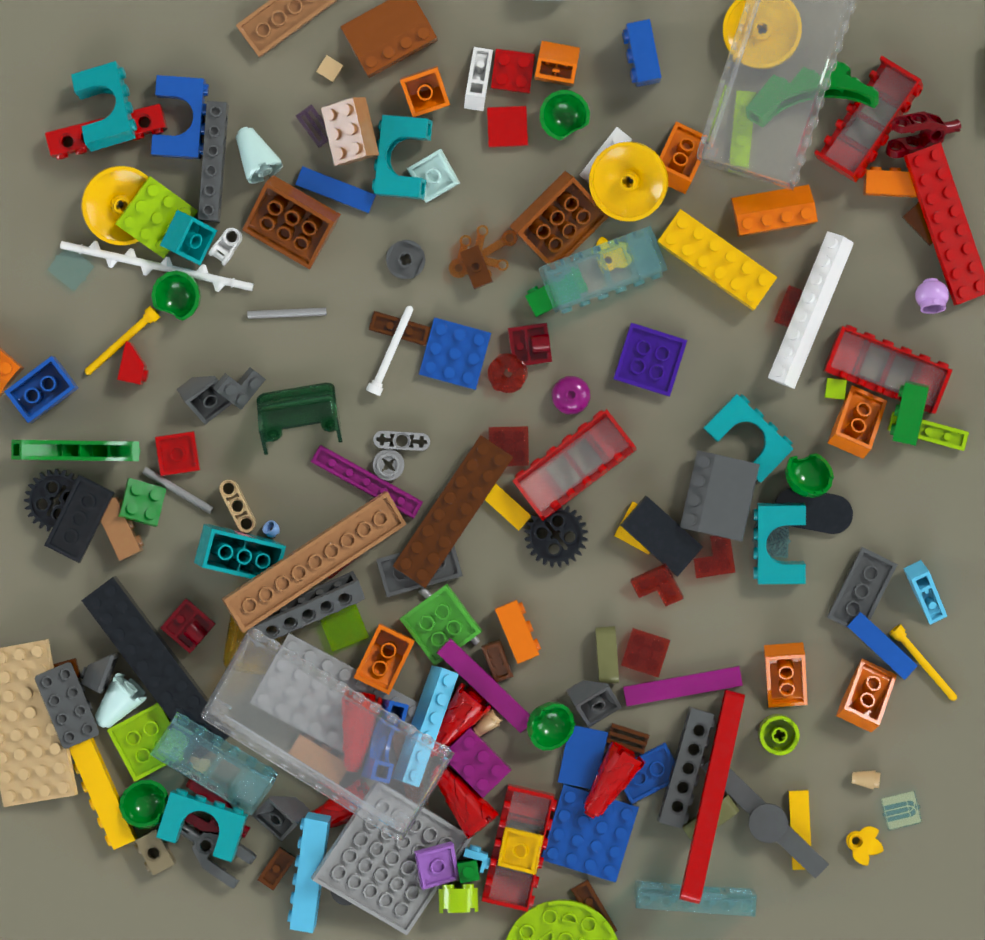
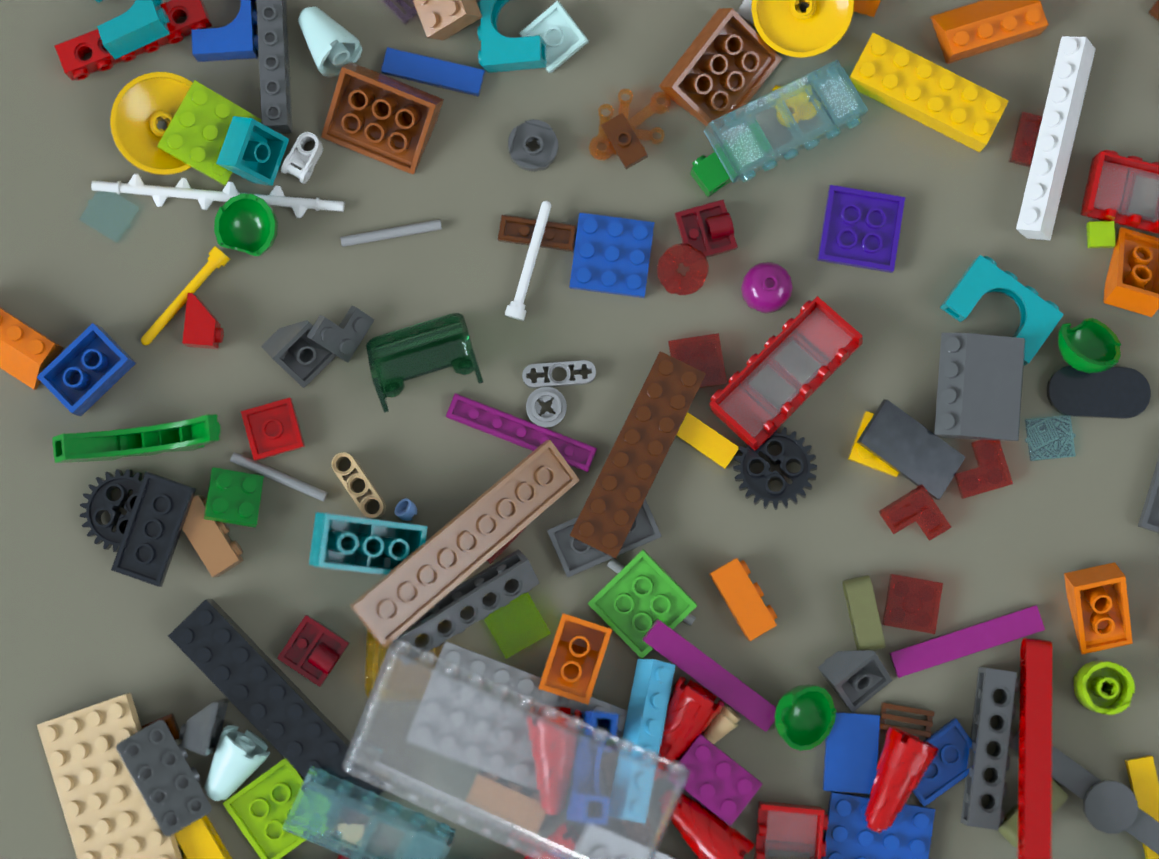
camera: 10 degrees left, 5 degrees down
reddish brown plate [481,639,513,682] -> none
teal arch [753,503,806,584] -> none

